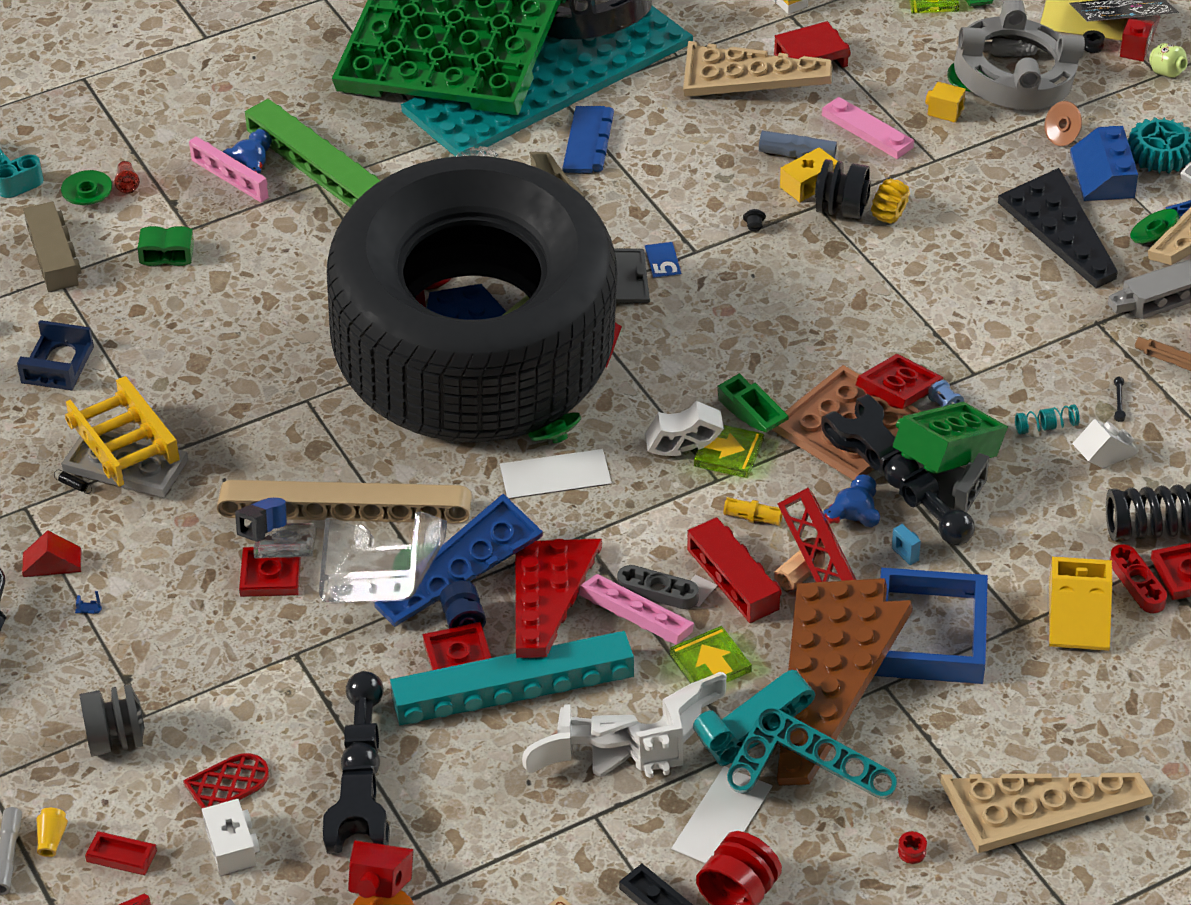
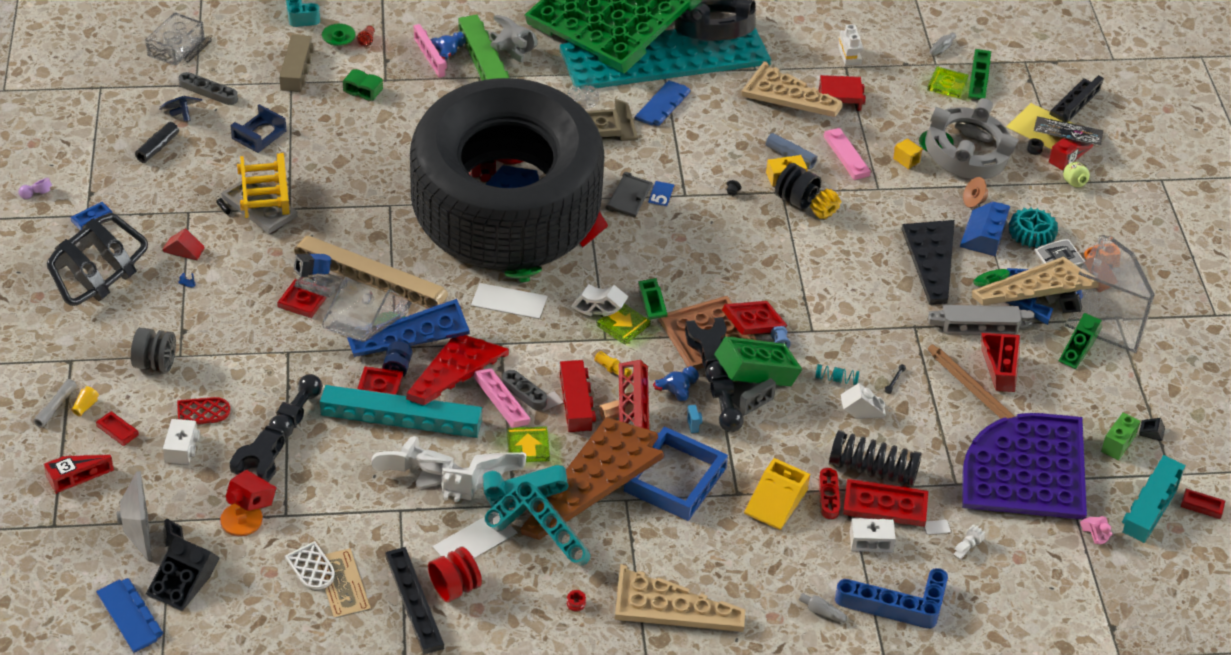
camera: 20 degrees right, 0 degrees up
none -> light grey piece [490,15,538,62]

